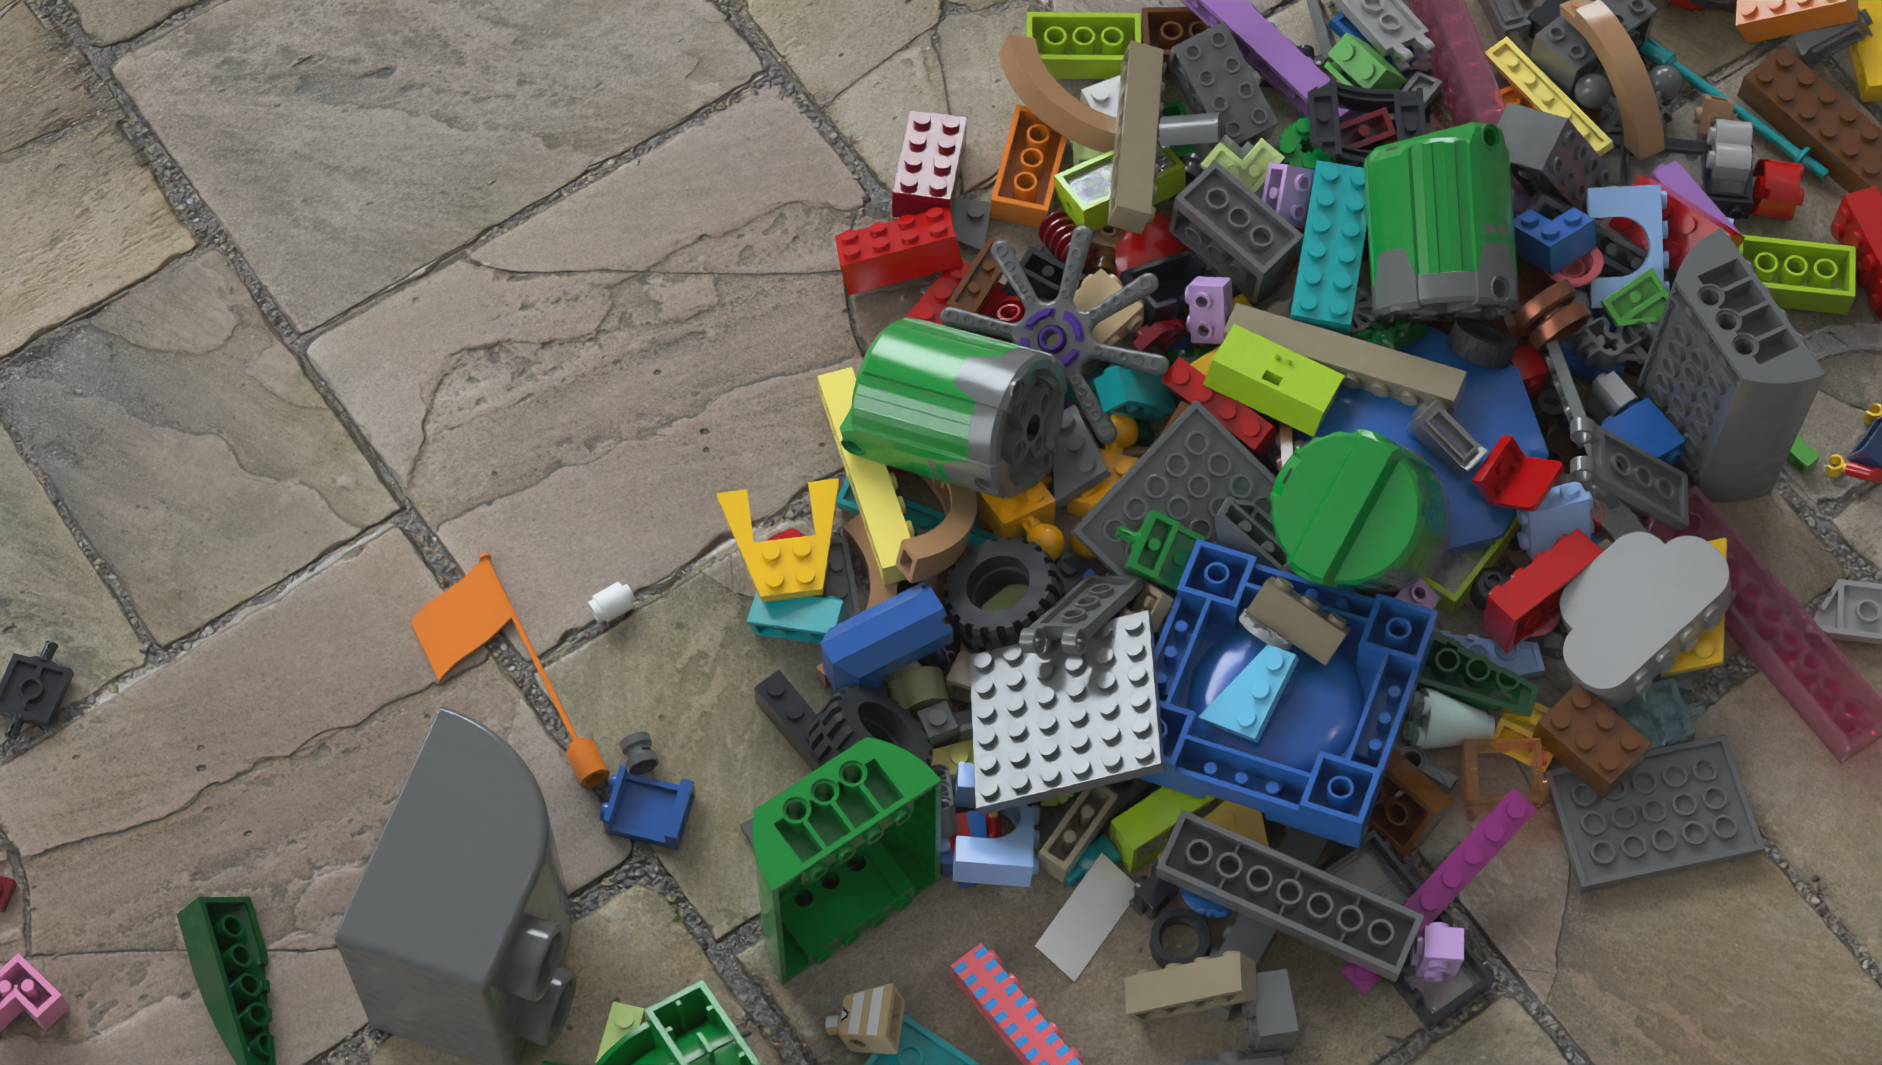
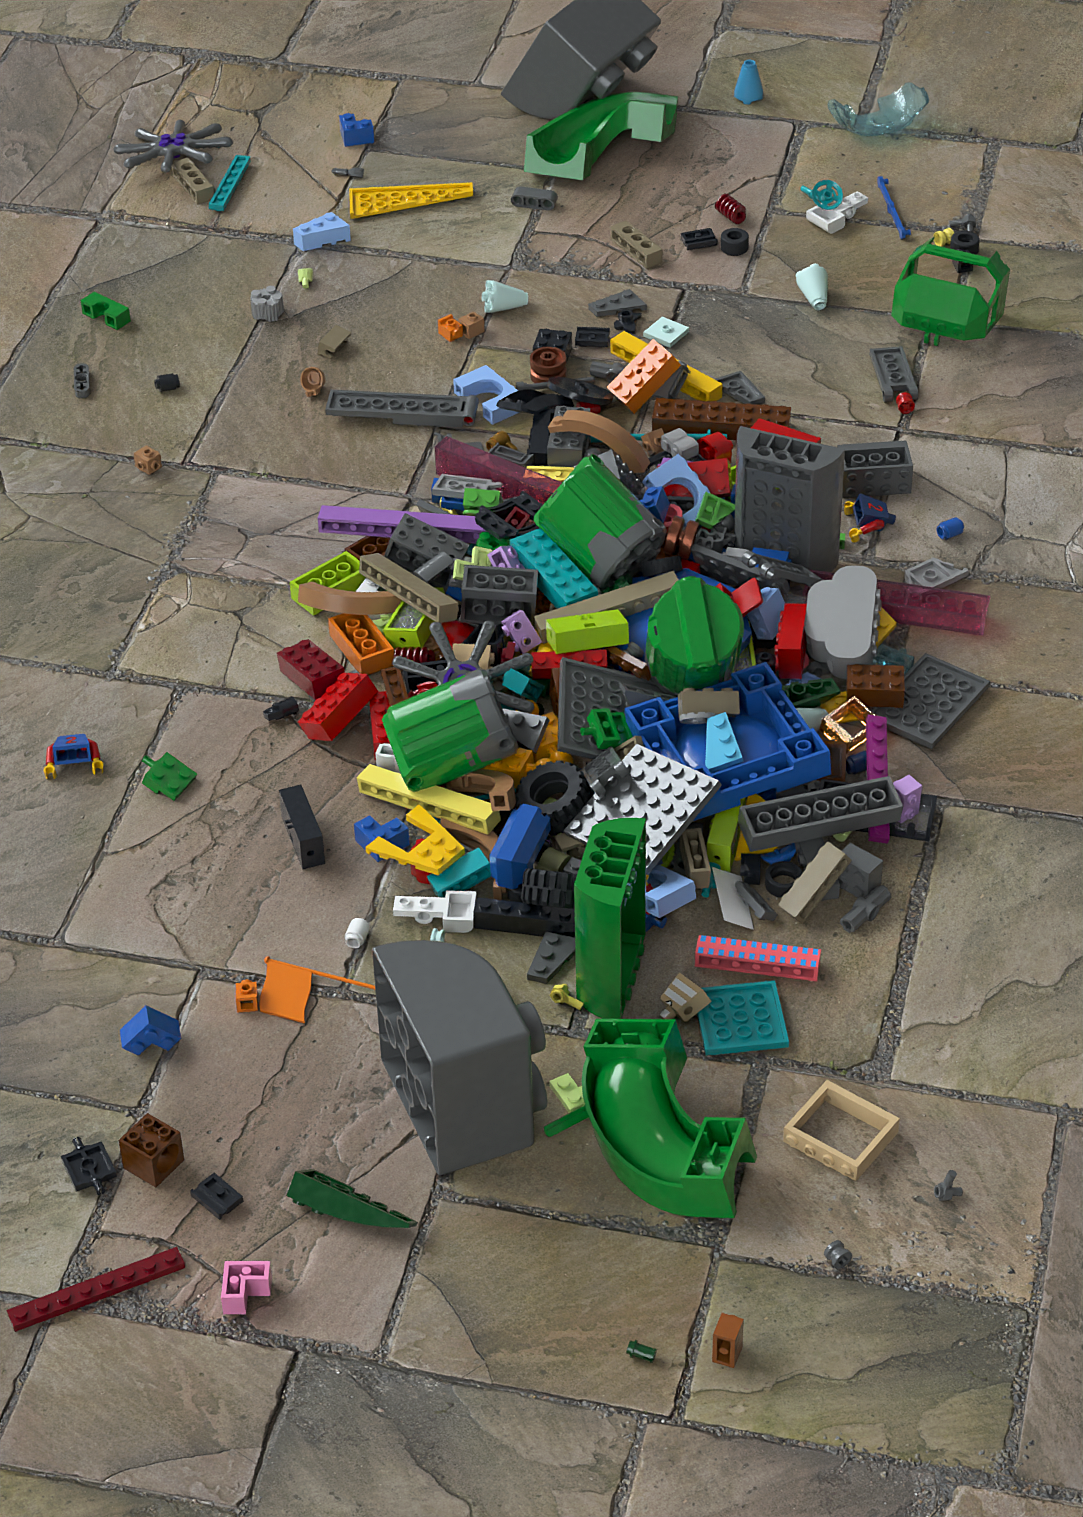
camera: 40 degrees left, 20 degrees down
none -> torso [44,734,104,779]
none -> reddish brown brick [118,1113,184,1188]
none -> blue brick [120,1005,181,1056]
none -> green plate [142,752,197,801]
none -> black plate [190,1173,244,1220]
none -> orange brick [236,979,258,1013]
none -> black hinge [263,696,299,721]
none -> black brick [279,784,325,870]
none -> blue brick [354,815,410,862]
none -> white plate [393,890,476,933]
none -> light aqua bush [430,928,445,942]
none -> light yellow piece [550,984,584,1010]
none -> dark grey hinge [735,881,778,921]
none -> dark blue brick [846,751,867,775]

